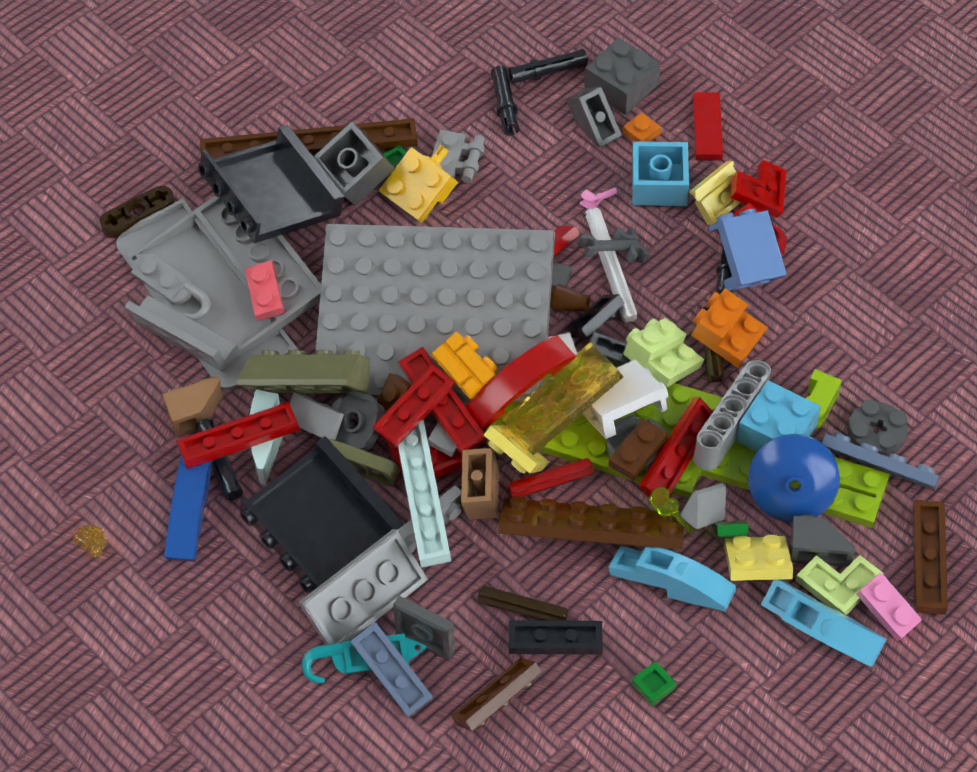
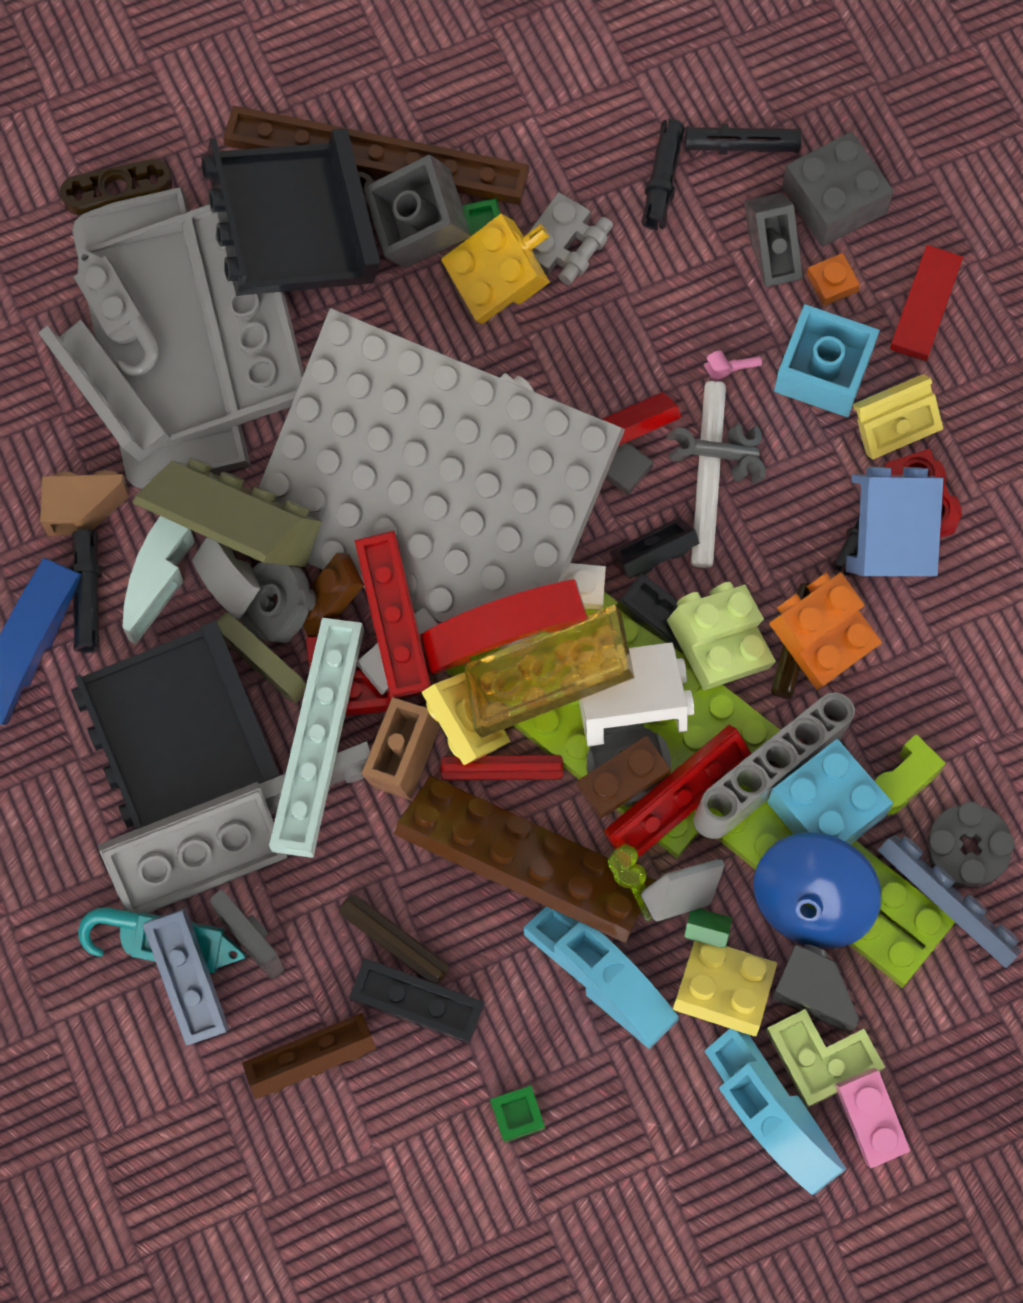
camera: 20 degrees right, 15 degrees up
red tile [176,402,299,469] -> none
coral plate [245,260,285,321] -> none
red tile [372,364,455,448] -> none
light orange brick [431,331,498,400] -> none
reddish brown cone [550,284,591,312] -> none
red plate [730,160,786,218] -> none
reddish brown plate [912,500,948,614] -> none

